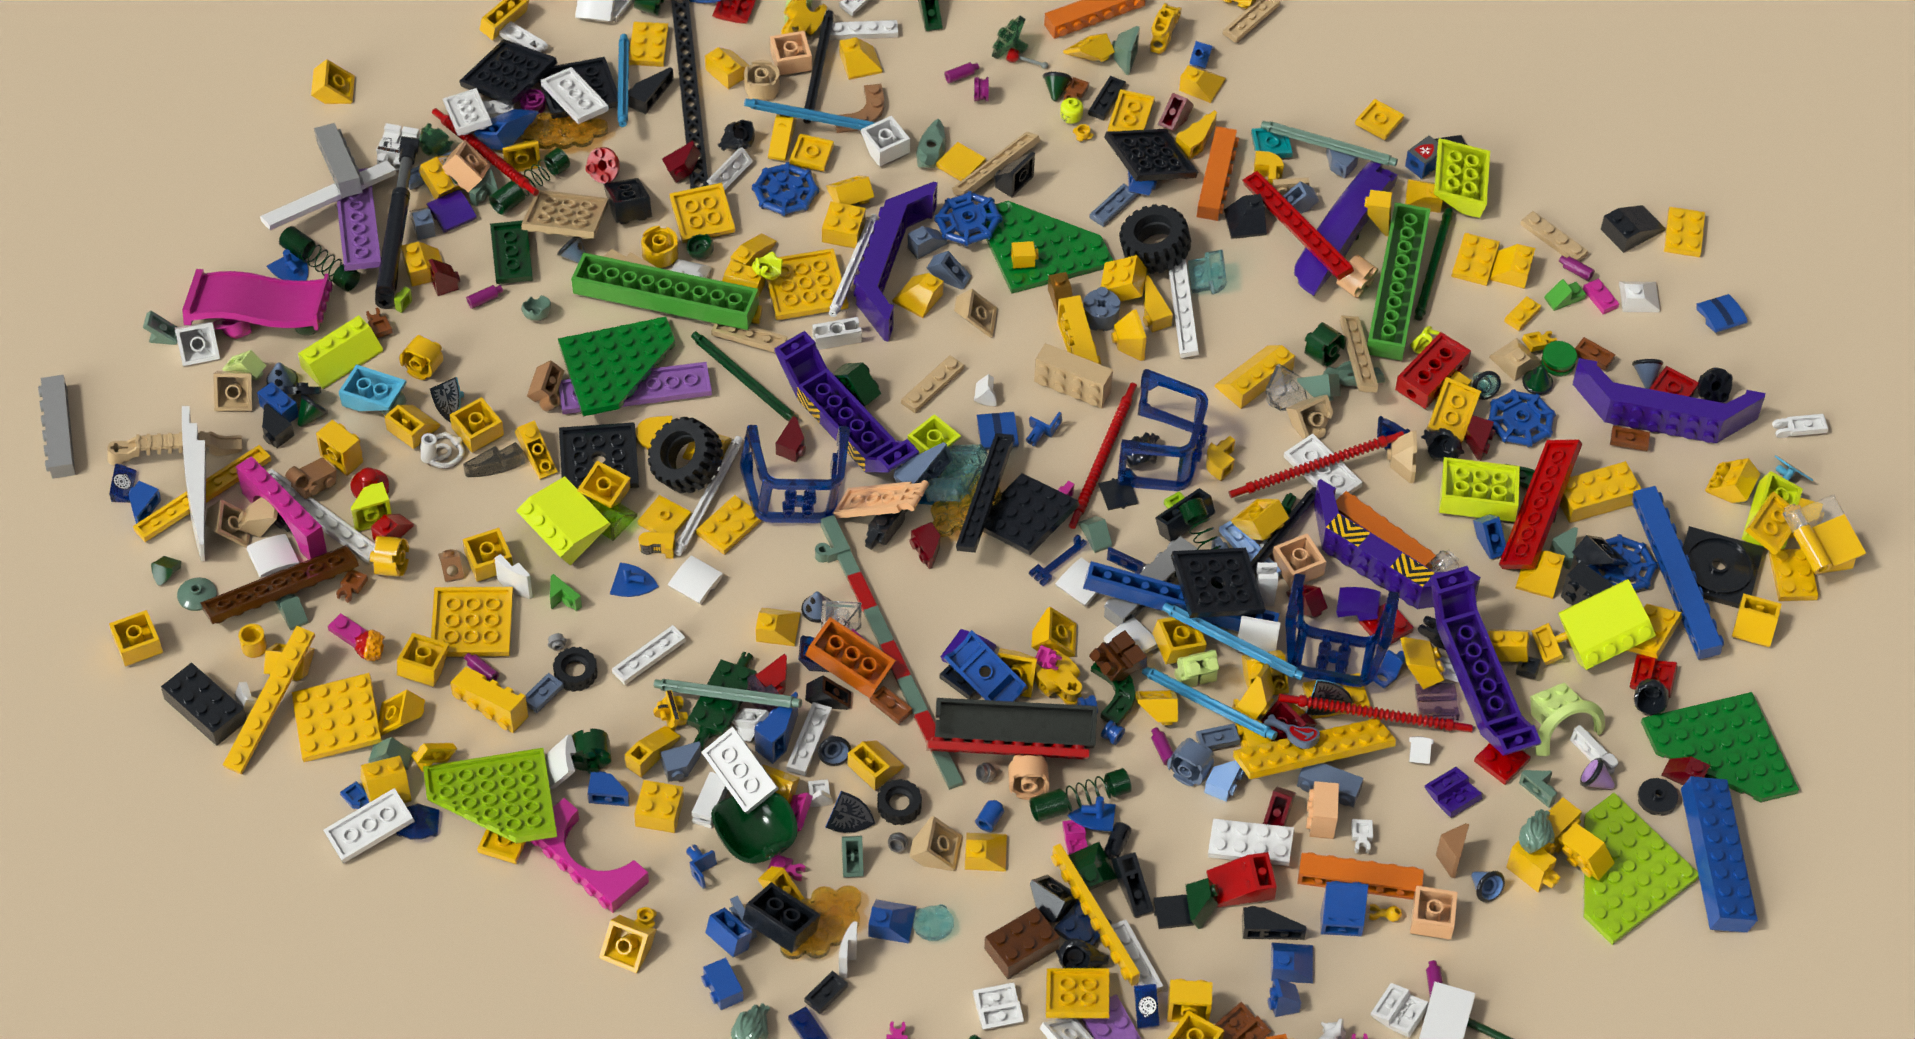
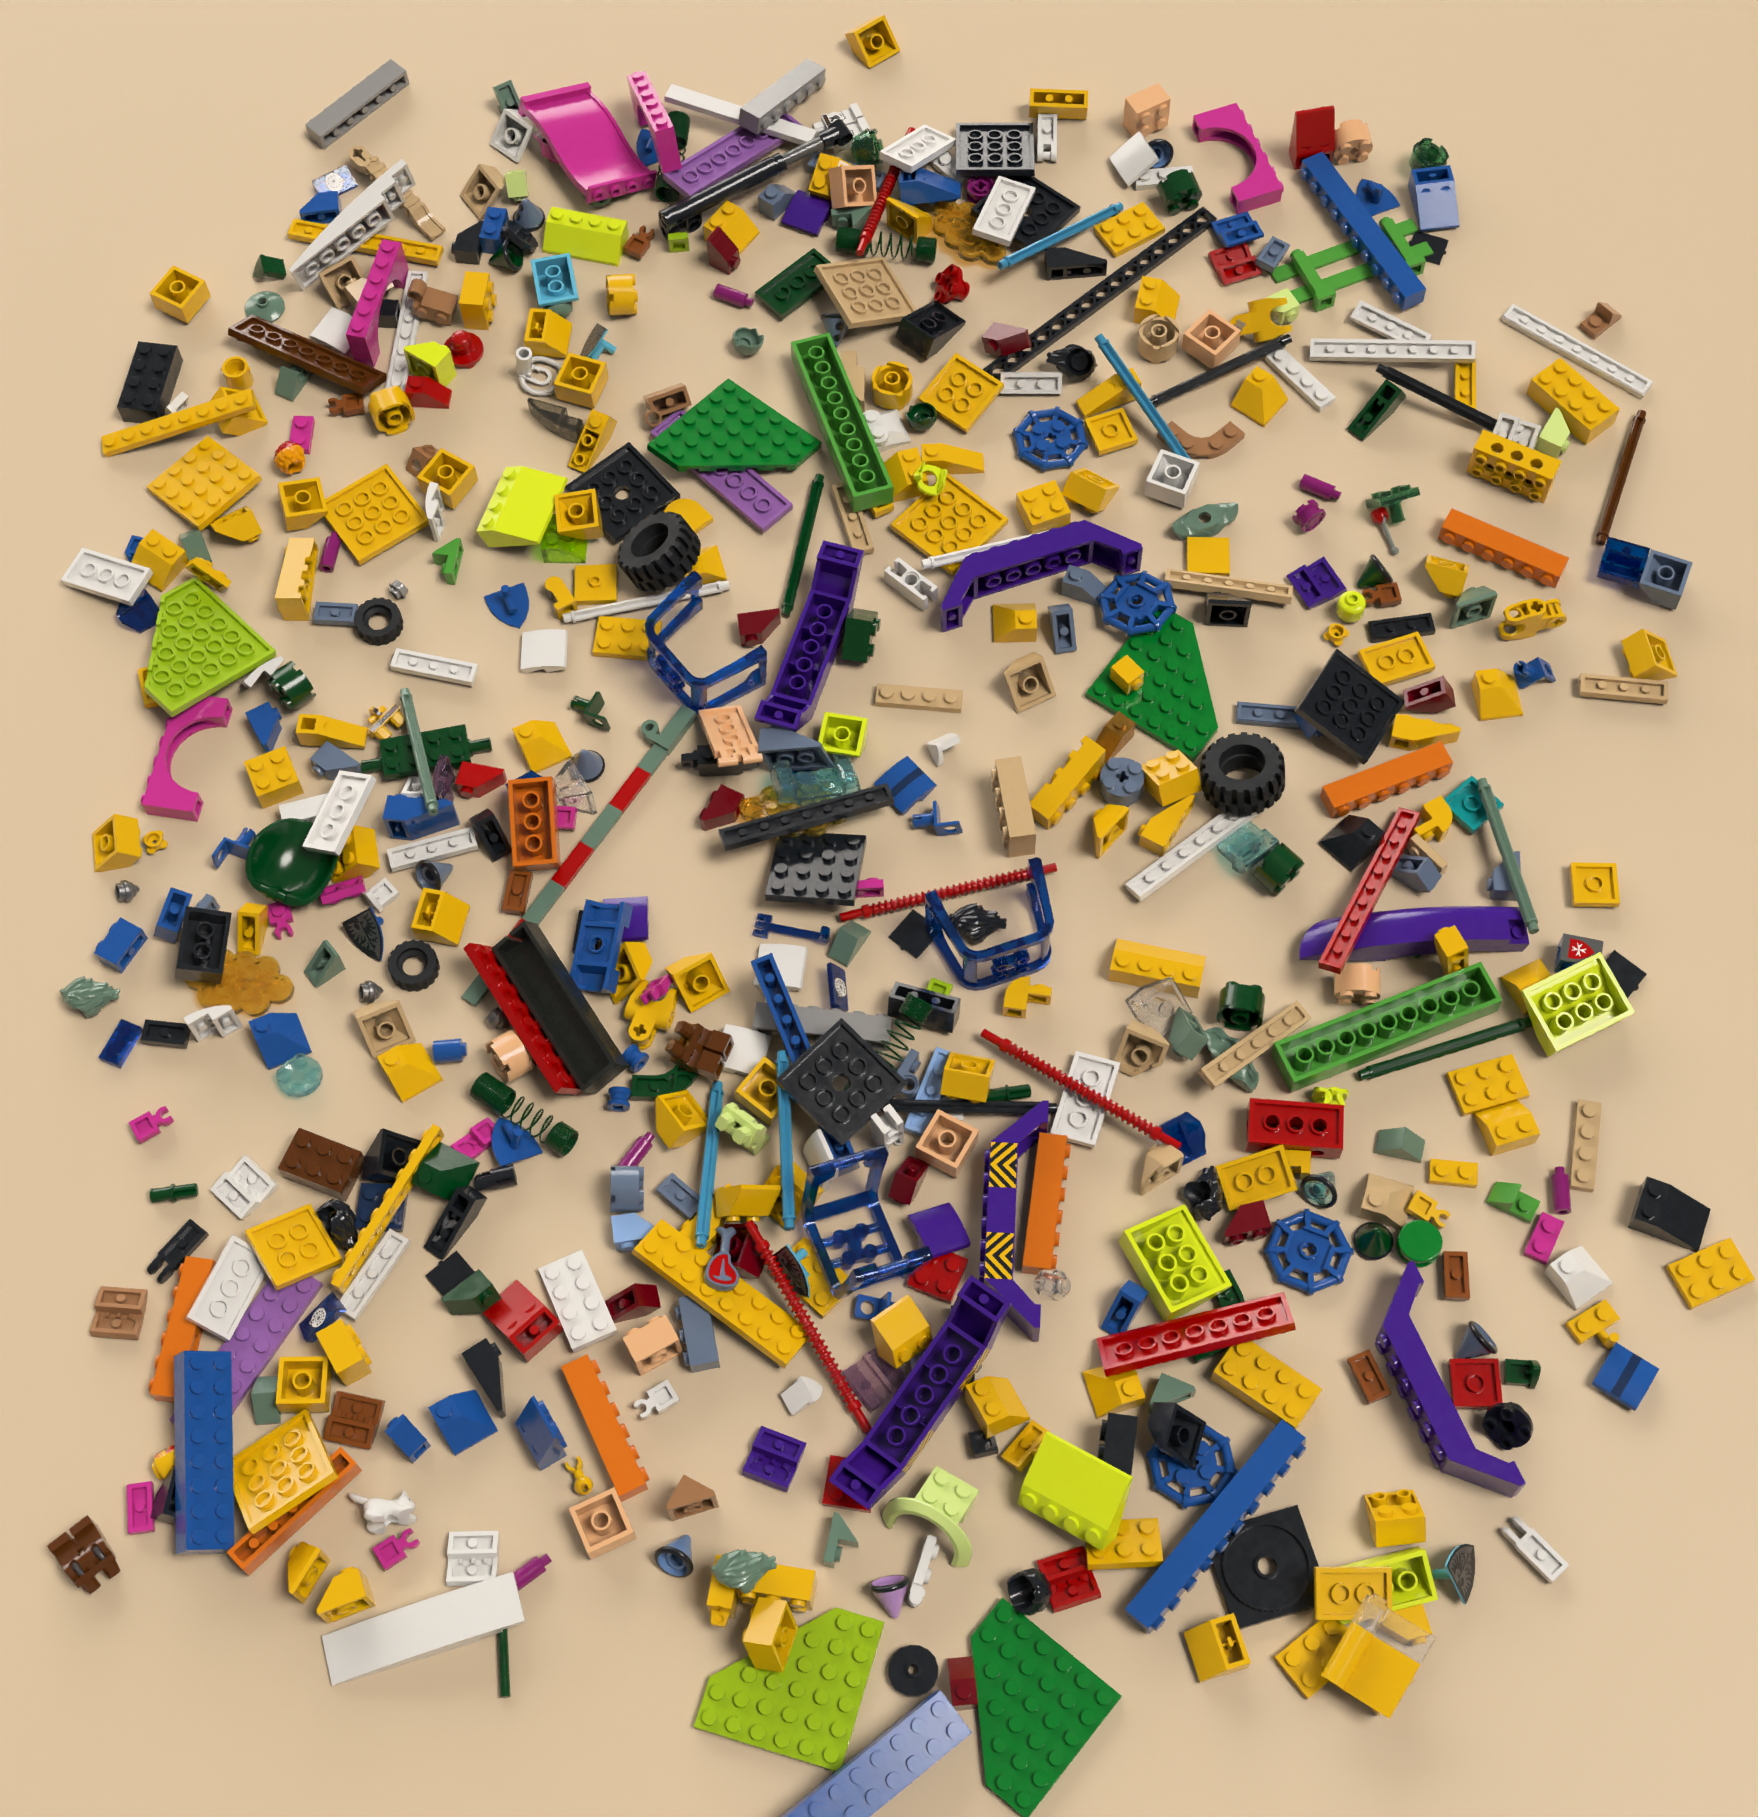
camera: 60 degrees right, 10 degrees up
none -> flat silver plate [115,880,140,902]
none -> dark green bracket [571,691,611,731]
none -> dark pink arch [627,71,682,173]
none -> dark green brick [1252,842,1305,896]
none -> dark purple slope [1287,556,1347,609]
none -> sand green slope [1374,1127,1425,1163]
none -> dark green tile [1504,1359,1541,1389]
none -> yellow plate [1565,1299,1621,1349]

